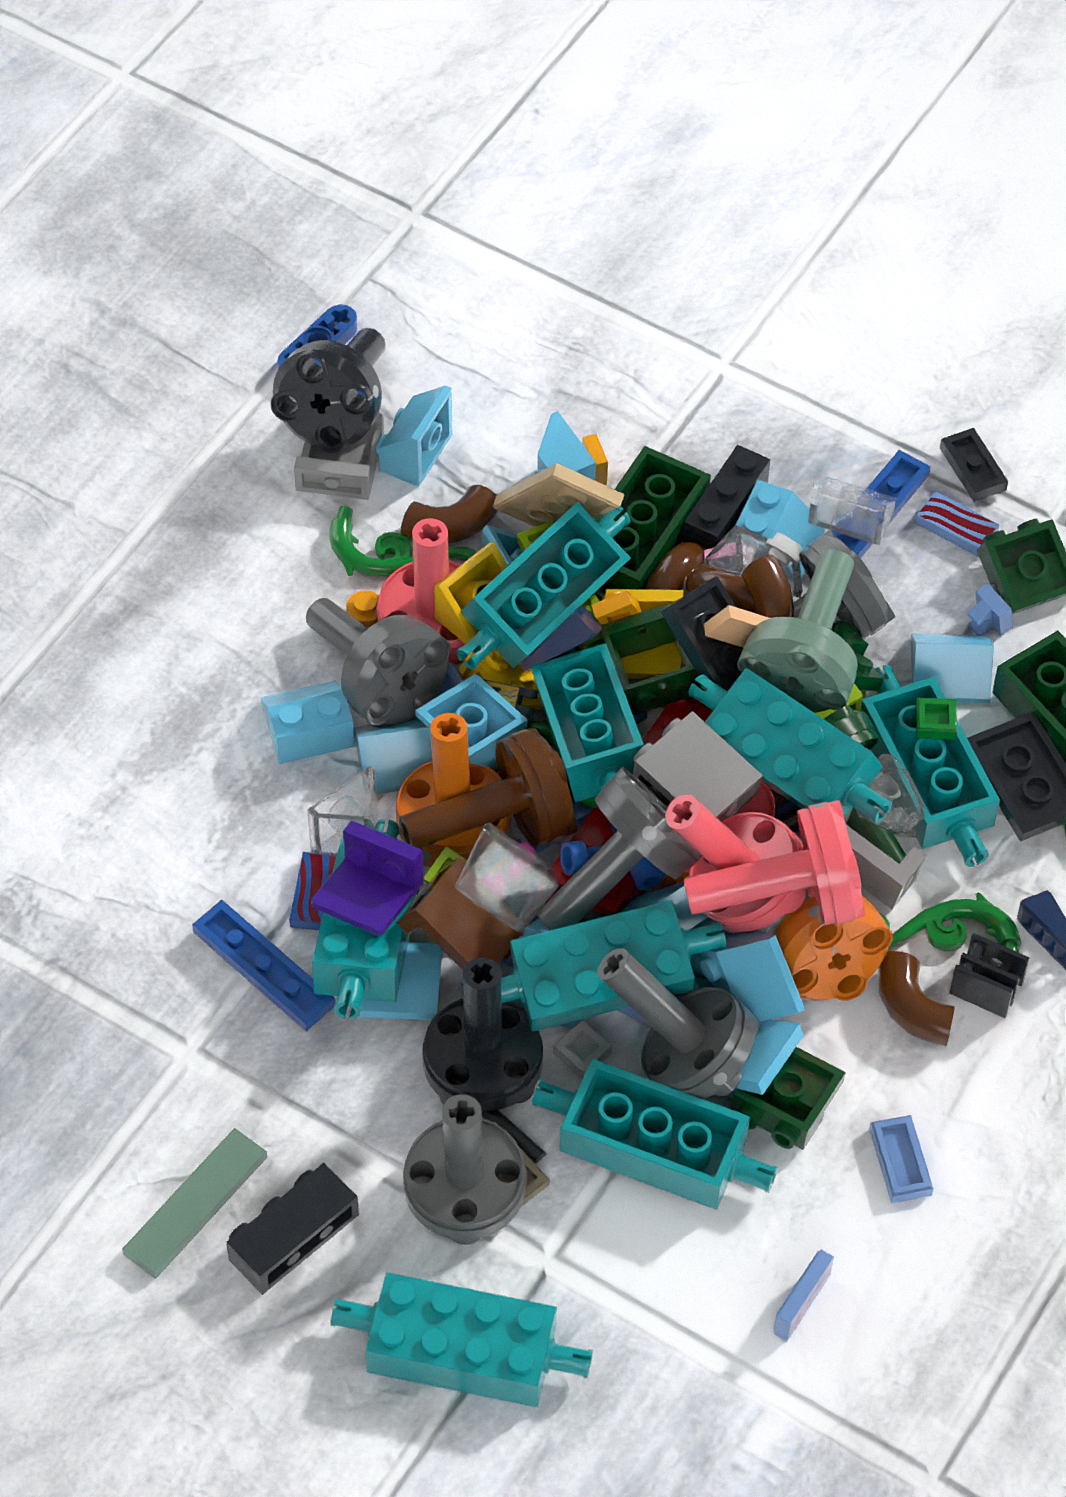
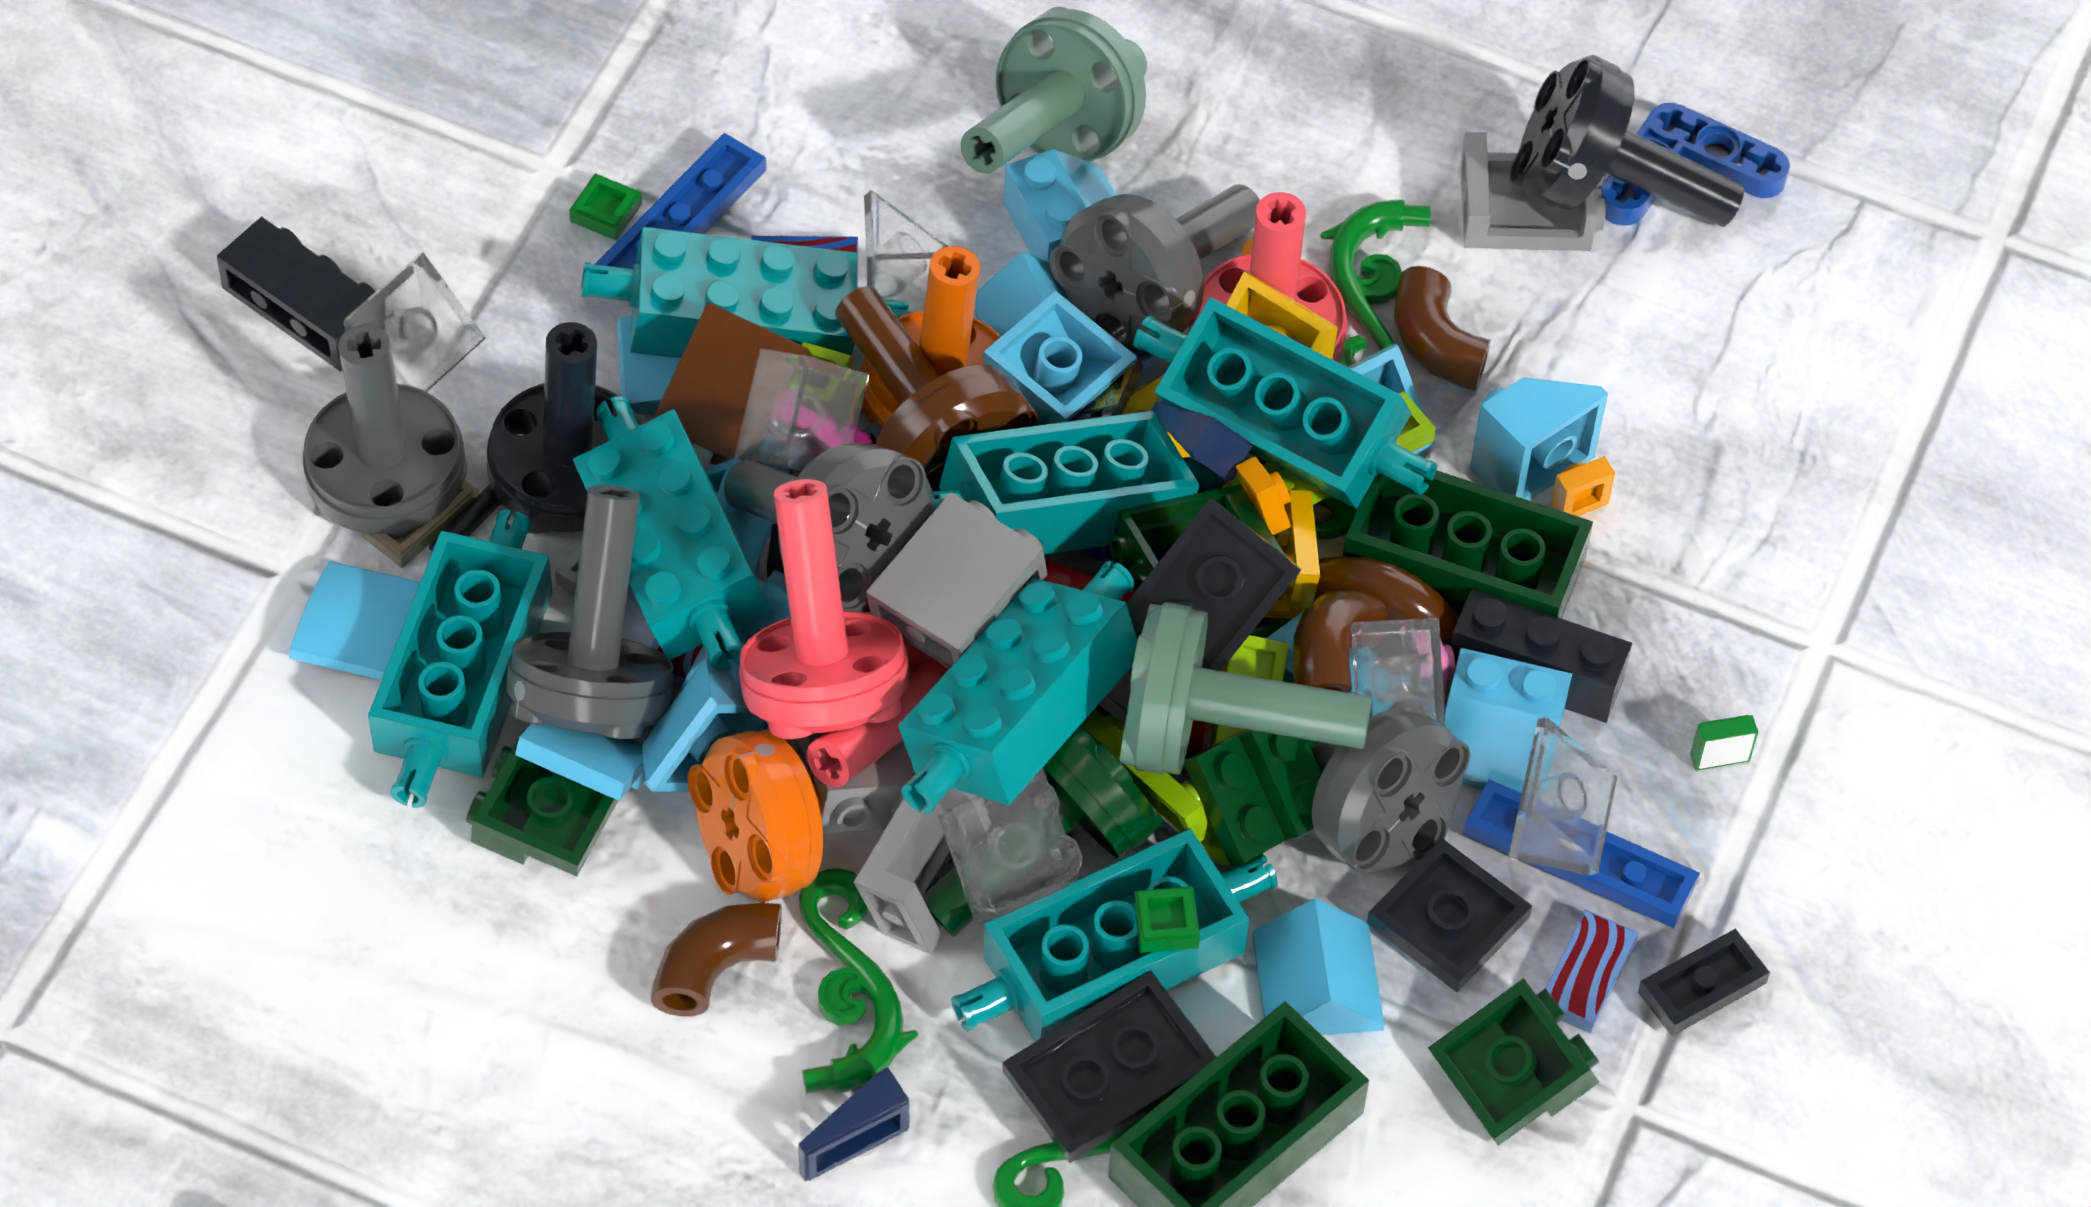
camera: 80 degrees right, 0 degrees up
sand green tile [122,1128,267,1279] -> none
dark purple bracket [311,820,424,936] -> none
teal brick [331,1272,593,1408] -> none
medium azure slope [376,385,453,487] -> none
tan tile [493,463,624,527] -> none
coral piece [683,800,865,926] -> none
light nougat tile [704,605,770,647] -> none
reddish brown cylinder [742,555,795,618] -> none
white plate [765,532,803,567] -> none
medium blue tile [774,1249,834,1342] -> none
medium blue tile [869,1115,934,1203] -> none
black piece [949,933,1030,1018] -> none
medium blue tile [967,583,1013,636] -> none
none -> medium azure slope [289,561,420,680]
none -> clear slope [344,252,486,392]
none -> green tile [569,173,642,241]
none -> sand green piece [960,7,1147,173]
none -> black plate [1367,838,1532,992]
none -> tile [1690,715,1758,771]

